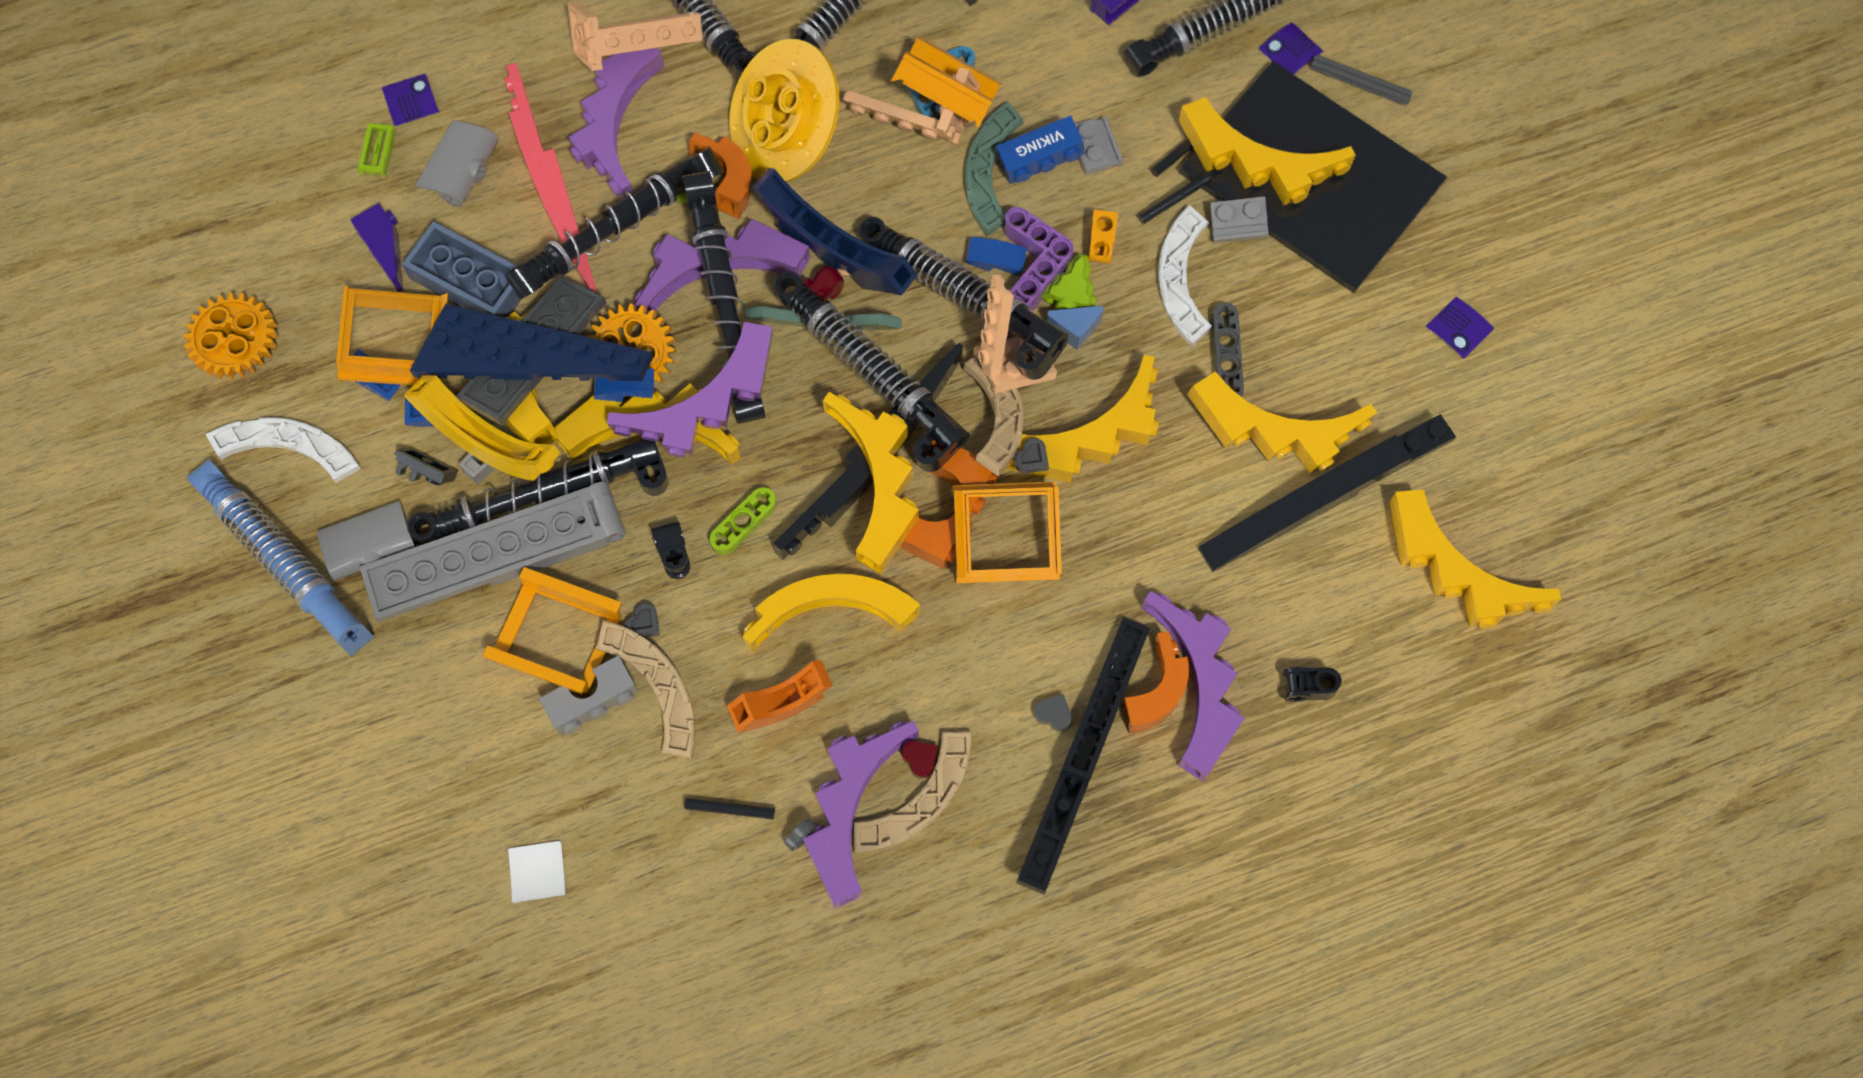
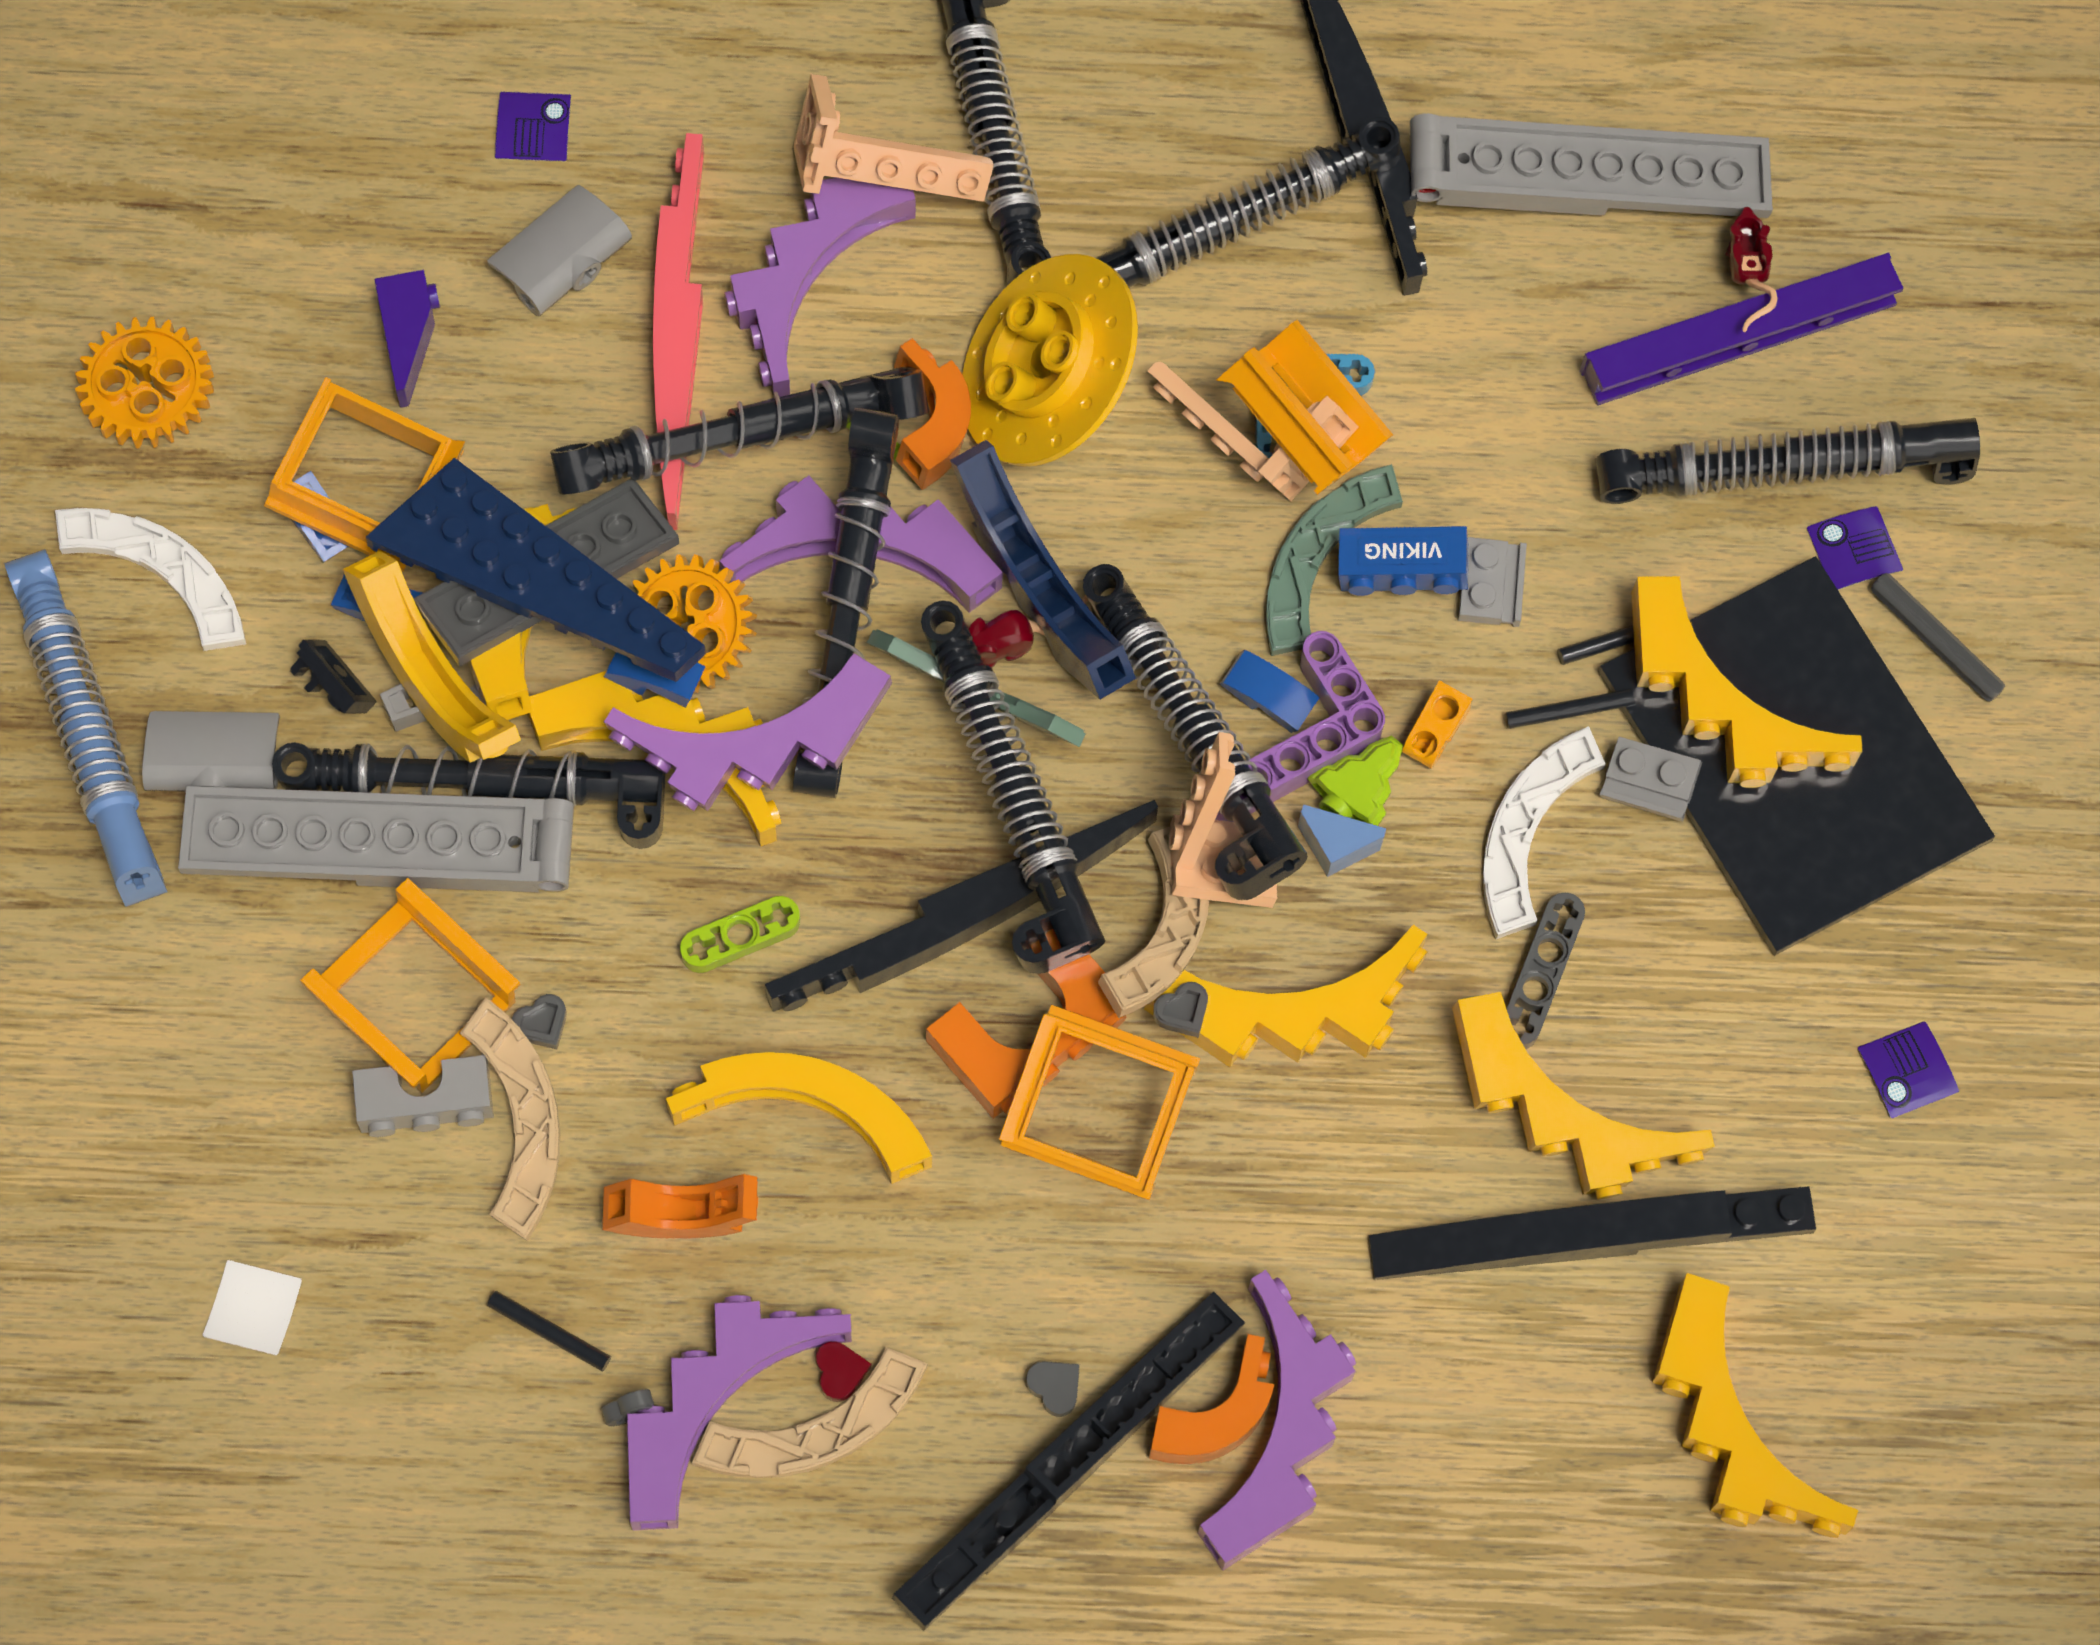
camera: 20 degrees right, 0 degrees up
lime tile [357,123,397,177] -> none
sand blue brick [402,221,522,318] -> none
black piece [651,520,691,580] -> none
yellow arch [823,392,919,574] -> none
black piece [1282,667,1342,702] -> none

